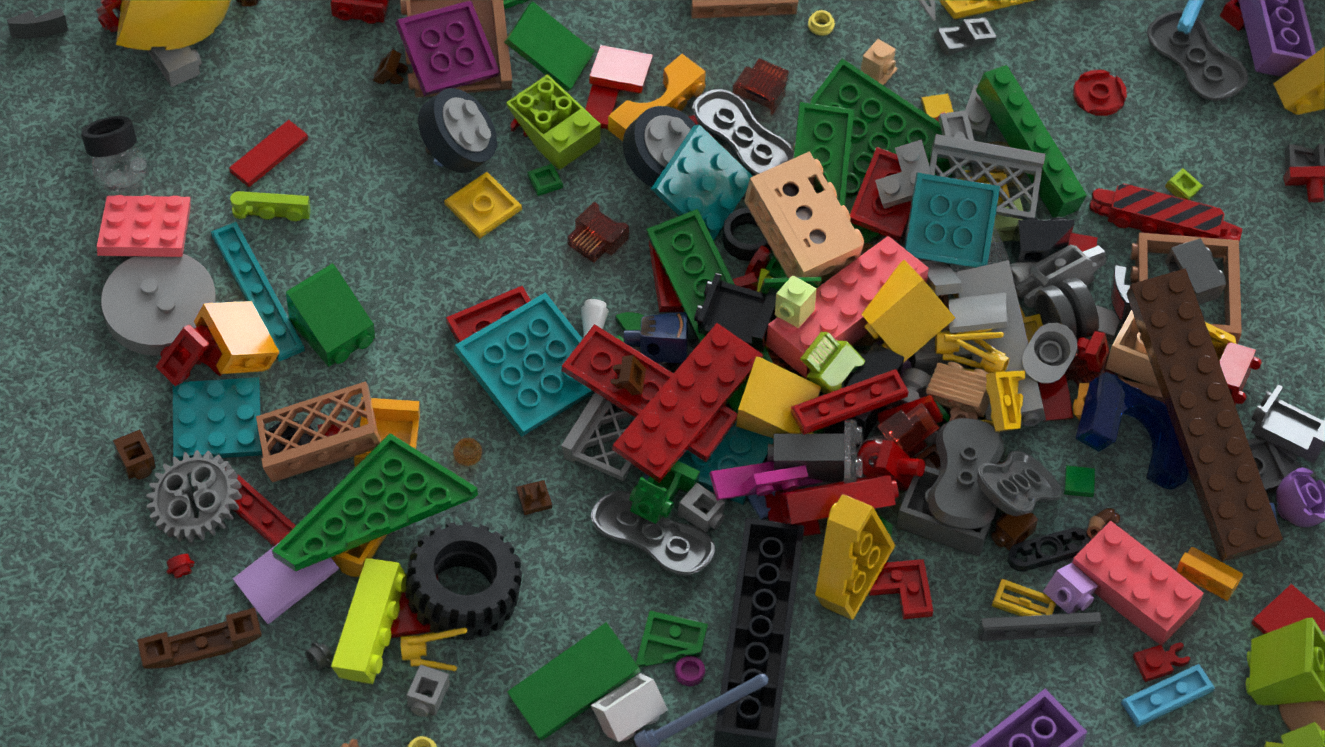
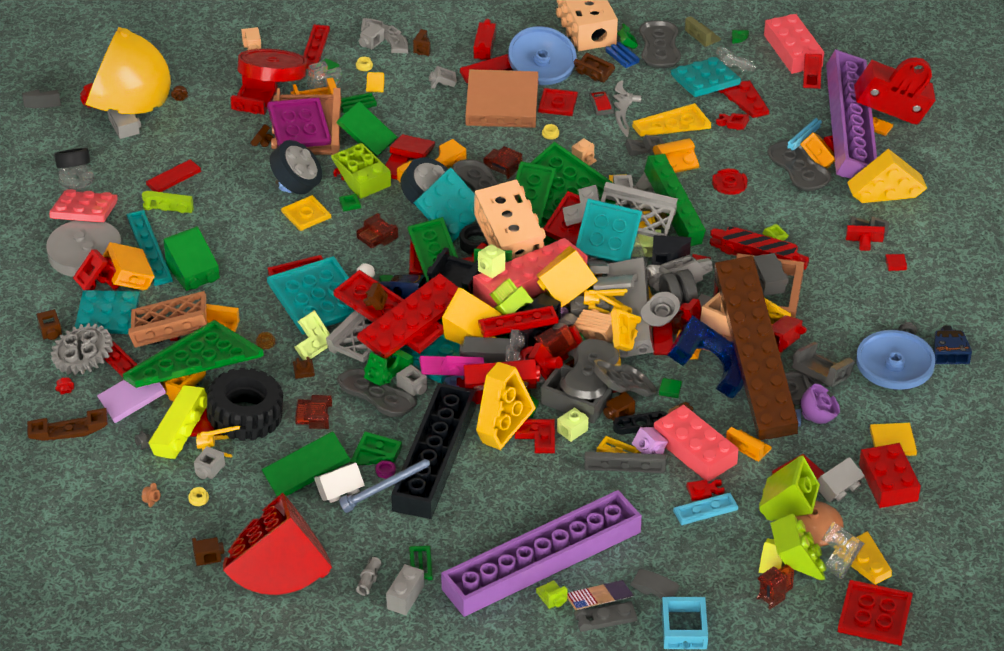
camera: 10 degrees right, 15 degrees down
none -> yellowish green tile [294,310,330,360]
none -> clear red piece [295,395,332,429]
none -> yellowish green brick [557,407,589,442]
none -> light orange brick [653,138,700,173]
none -> light orange panel [800,132,835,169]

